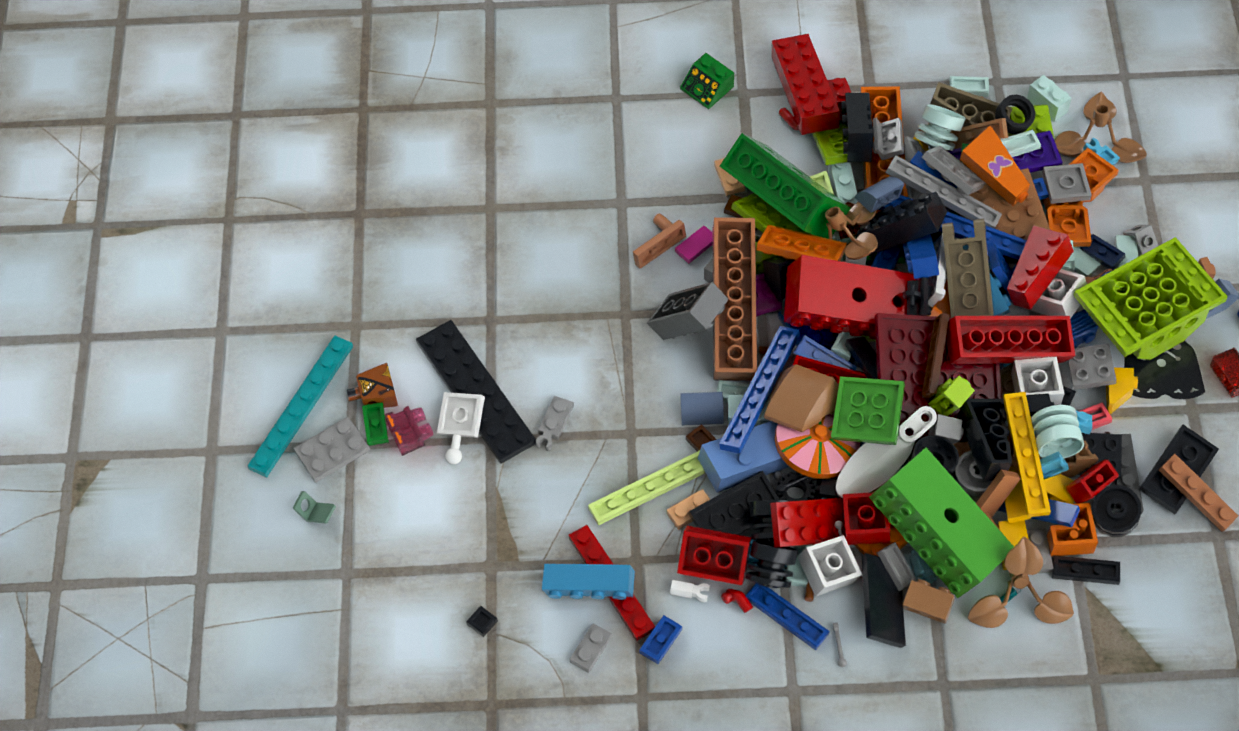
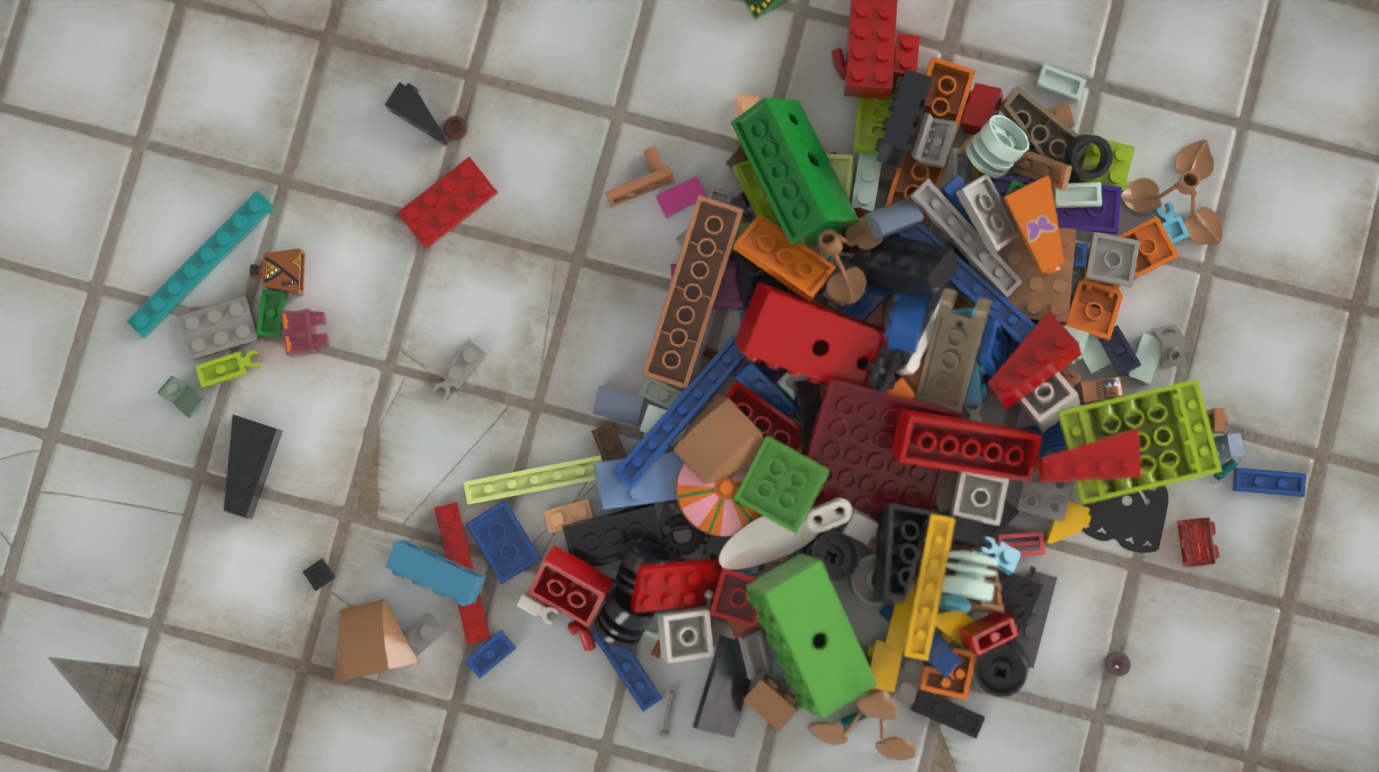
camera: 15 degrees right, 25 degrees up
black plate [416,320,536,464] -> none
white plate [437,392,485,464] -> none
dark grey brick [647,282,729,340] -> none
reddish brown tile [921,313,949,399] -> none
lime brick [928,376,975,416] -> none
nougat piece [976,469,1021,530] -> none
light aqua brick [1027,75,1072,122] -> none
black plate [1138,424,1219,514] -> none
nougat plate [1159,454,1239,532] -> none
none -> lime plate [195,350,262,388]
none -> black wedge [223,415,283,519]
none -> medium nougat wedge [333,599,421,684]
none -> black slope [385,82,448,146]
none -> red plate [397,156,499,250]
none -> reddish brown tile [444,116,468,140]
none -> blue tile [465,500,542,584]
none -> red brick [960,83,1004,135]
none -> red wedge [1037,428,1142,483]
none -> dark grey tile [1105,652,1131,676]
none -> teal piece [1210,457,1241,484]

